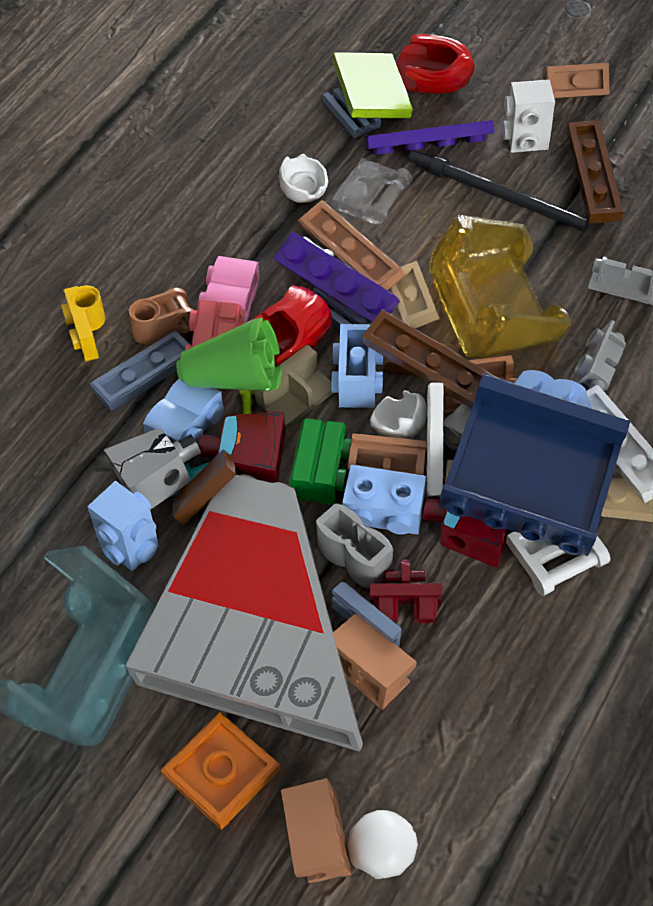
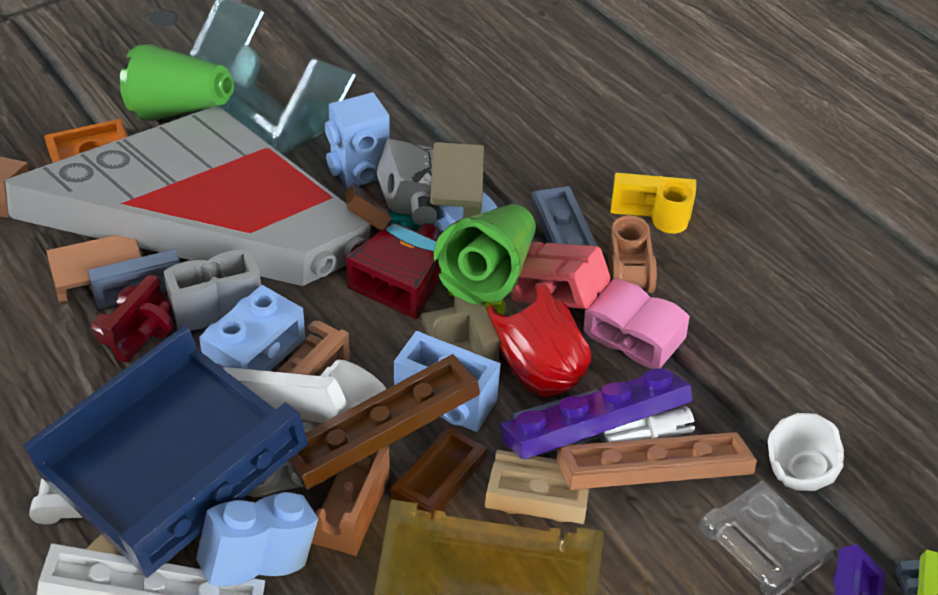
camera: 110 degrees right, 10 degrees down
green brick [289,418,352,505] -> none
none -> bright green cone [120,44,234,121]
none -> dark tan panel [430,142,484,219]

